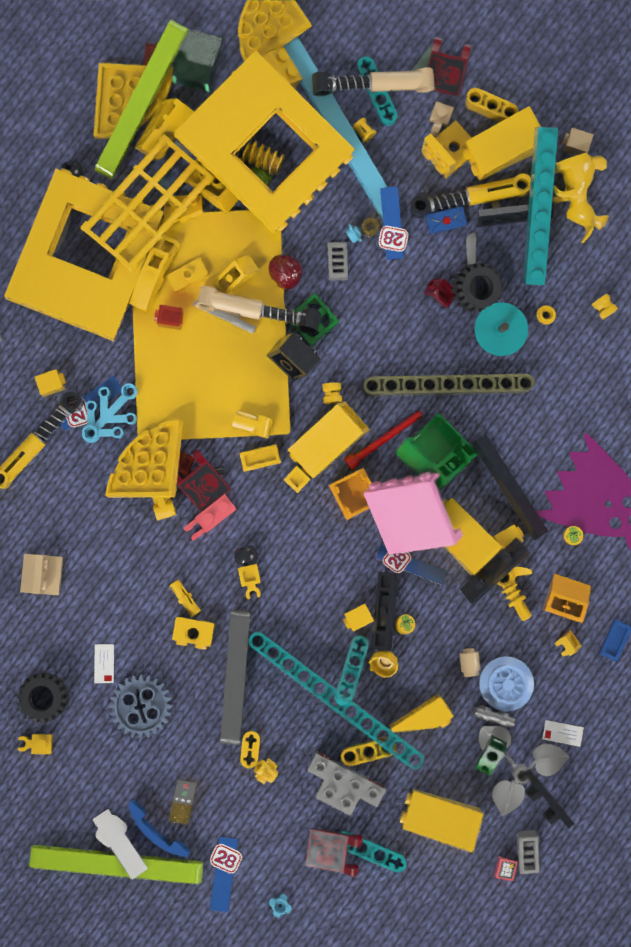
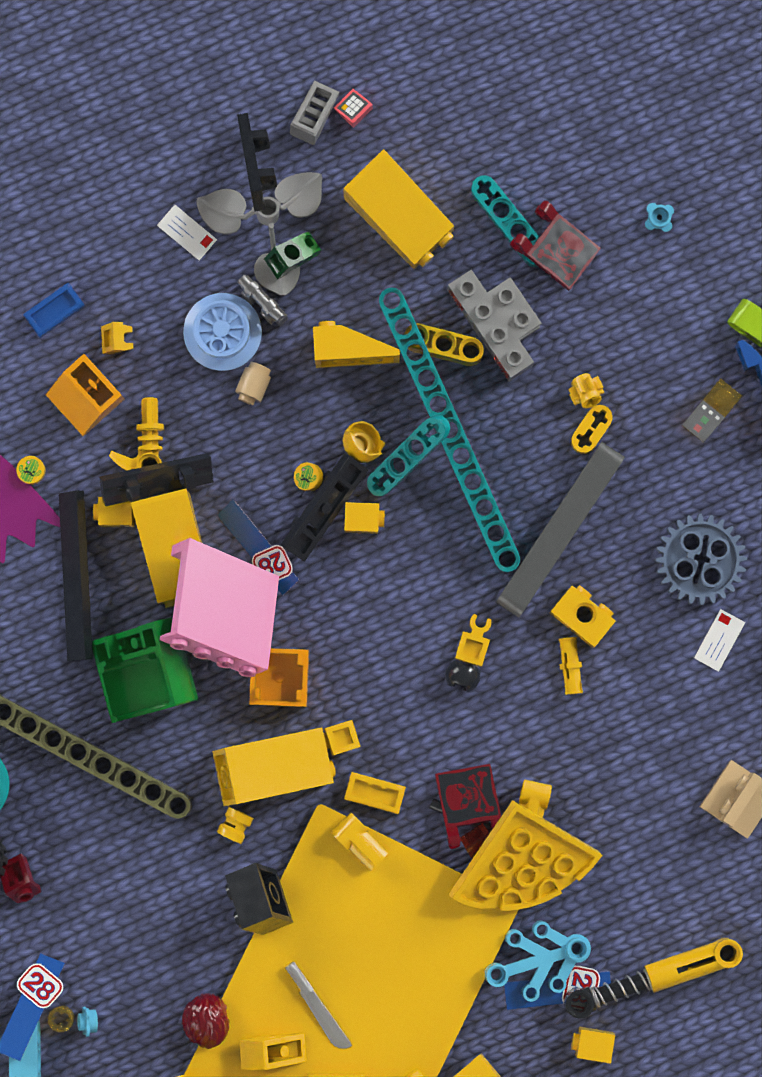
camera: 155 degrees left, 0 degrees up
clear red brick [154,305,184,330] -> none
coral hinge [183,494,237,541] -> none
piece [196,286,321,334] -> none
blue sticker [210,837,242,913] -> none
green piece [291,293,340,347] -> none
light grey slope [328,242,348,281] -> none
red piece [343,411,423,471] -> none

